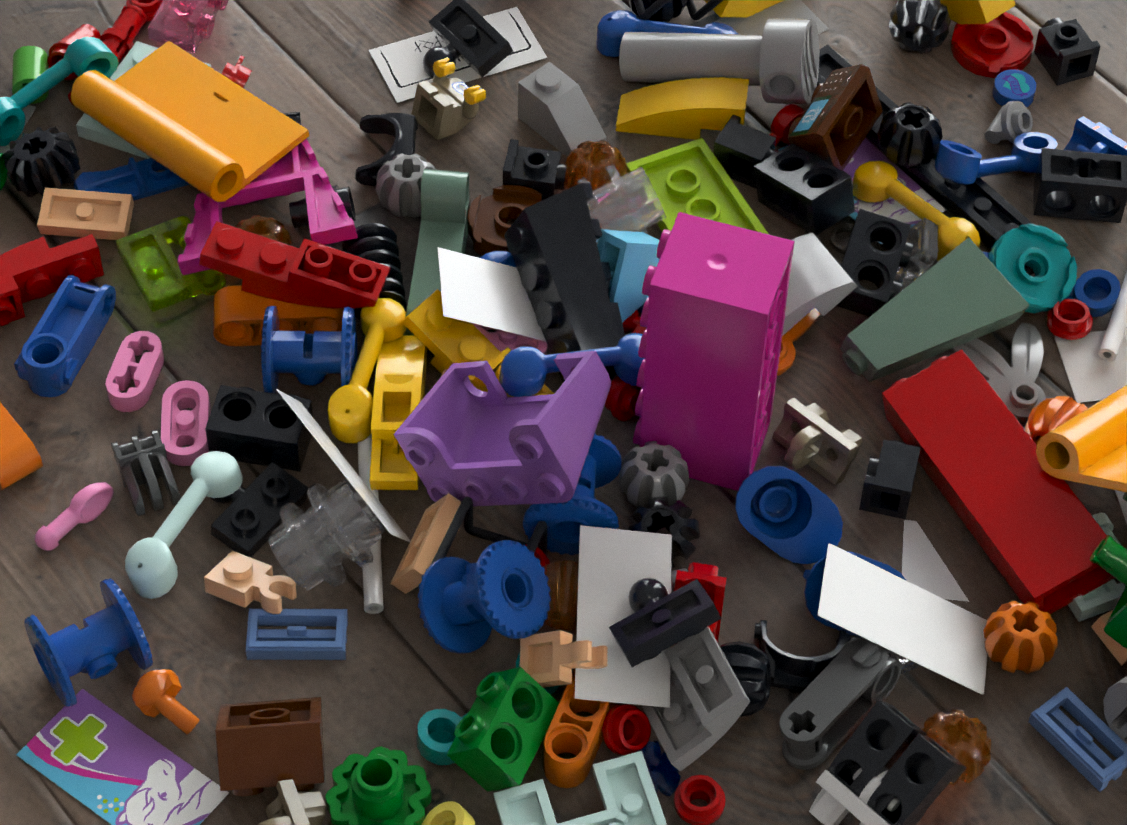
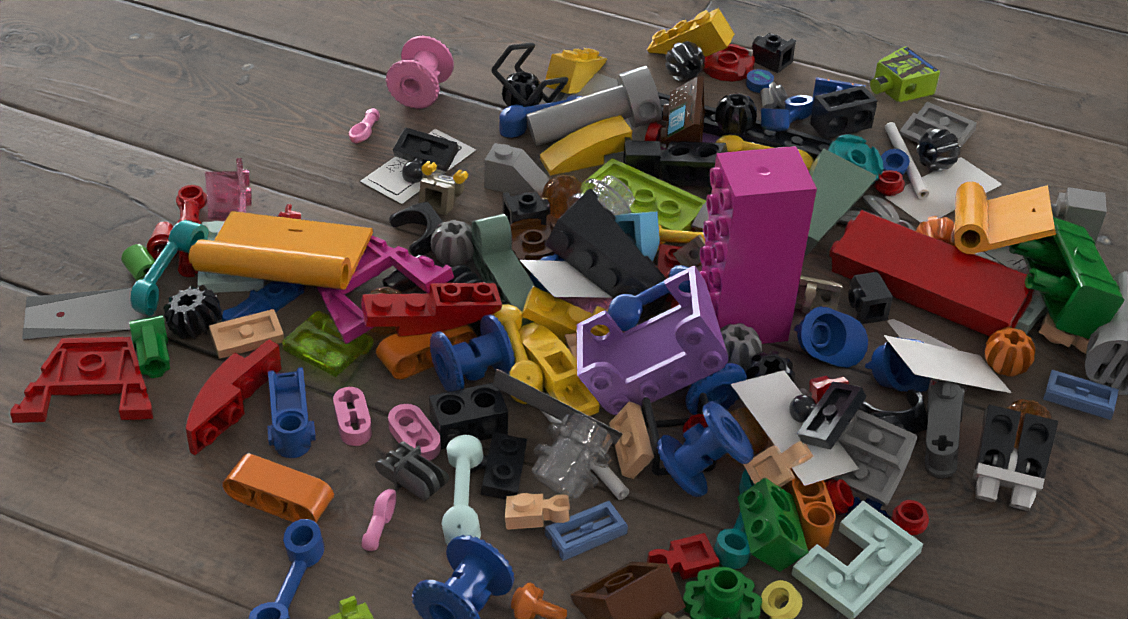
camera: 30 degrees left, 10 degrees down
none -> red plate [647,533,720,580]

